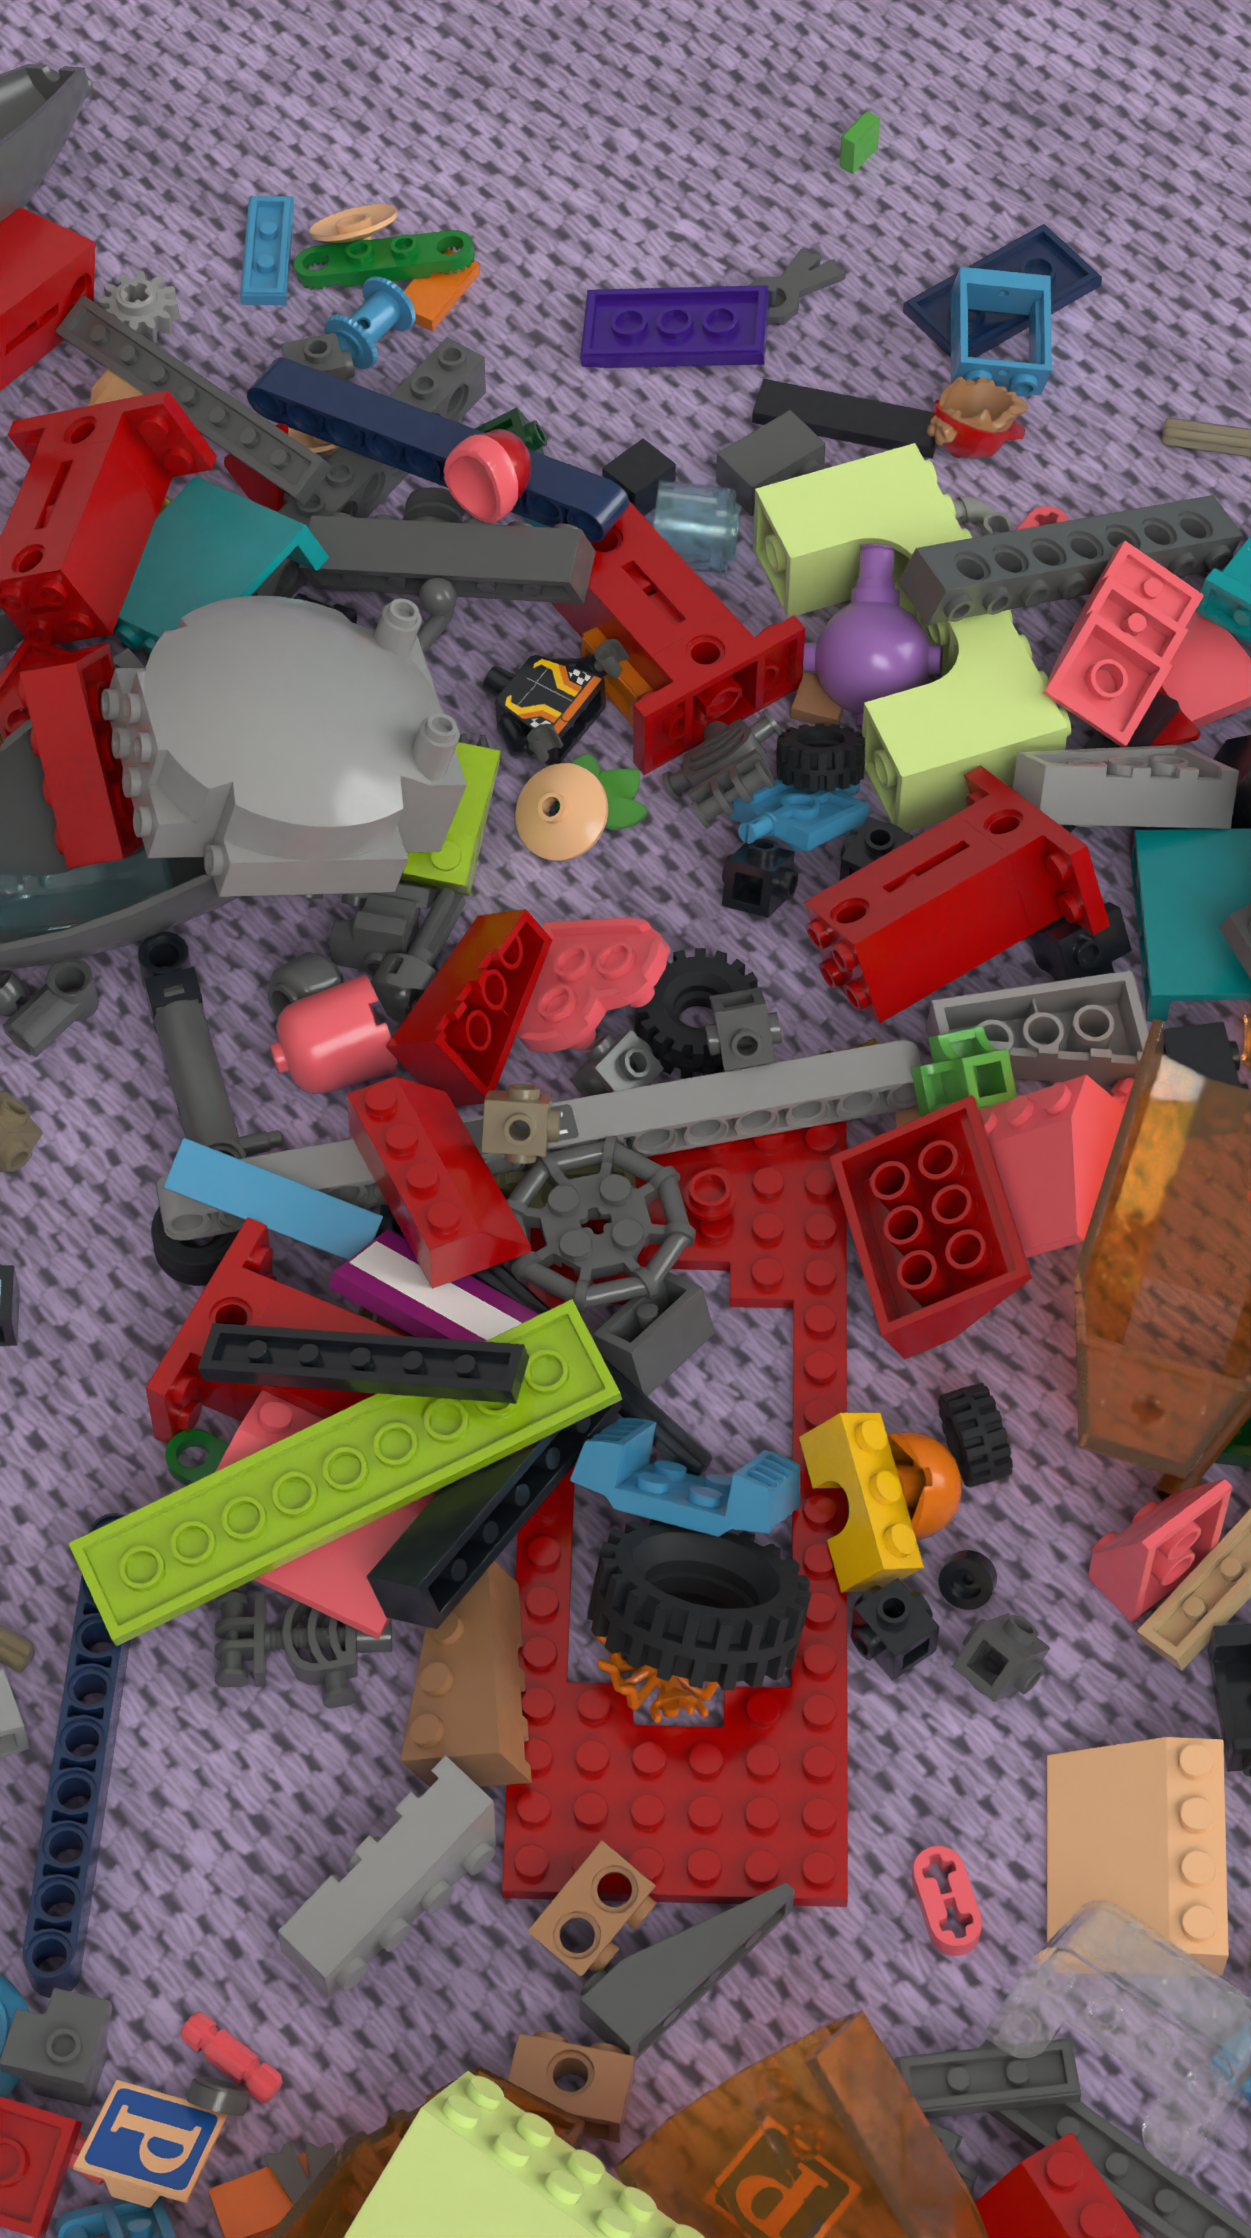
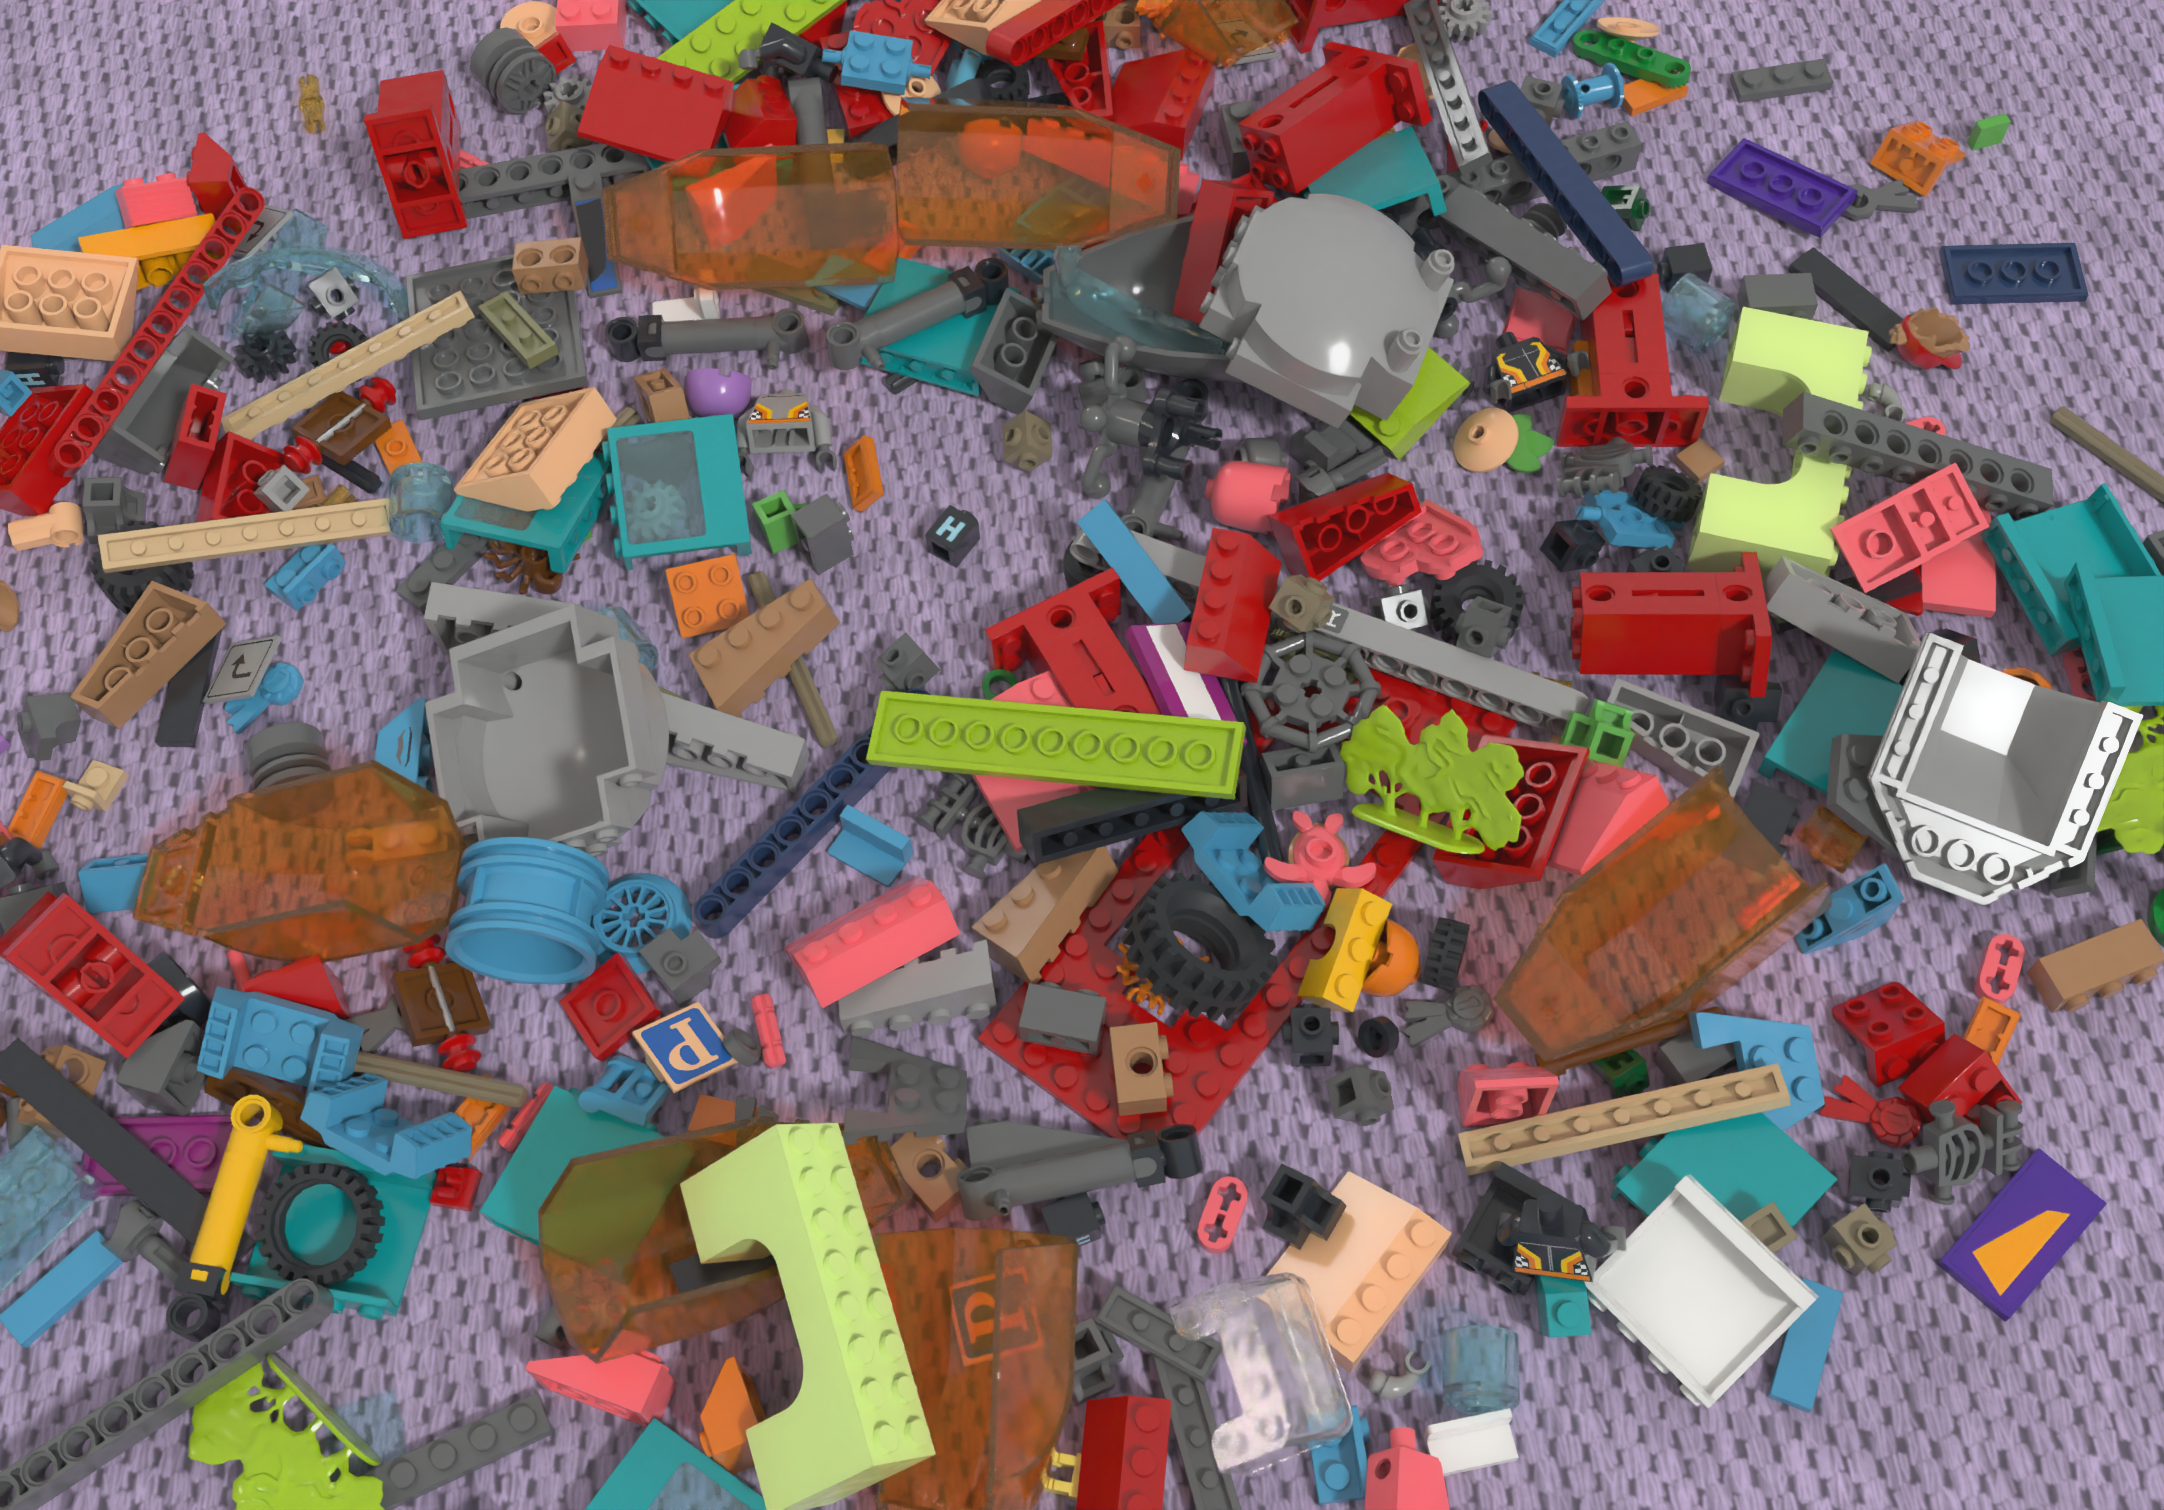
camera: 40 degrees right, 5 degrees up
black plate [198,1323,529,1404] -> none
coral piece [443,429,532,523] -> none
medium nougat brick [527,1841,657,1977] -> none
medium lavender piece [804,544,943,727] -> none
dark azure window [950,267,1052,396] -> none
none -> coral slope [783,876,960,1008]
none -> dark azure panel [828,805,914,887]
none -> dark grey wing [843,1037,967,1145]
none -> dark grey brick [874,633,940,693]
none -> dark grey piece [956,1124,1203,1221]
none -> dark grey brick [1019,982,1107,1055]
none -> black brick [1040,1192,1106,1255]
none -> wheel [1079,334,1223,500]
none -> medium nougat brick [1109,1022,1174,1116]
none -> black brick [1261,1164,1347,1250]
none -> coral animal [1263,811,1376,912]
none -> lime plant [1339,705,1524,854]
none -> dark grey piece [1403,984,1494,1048]
none -> coral piece [1502,288,1577,355]
none -> dark grey plate [1730,59,1833,103]
none -> orange bracket [1870,121,1966,197]

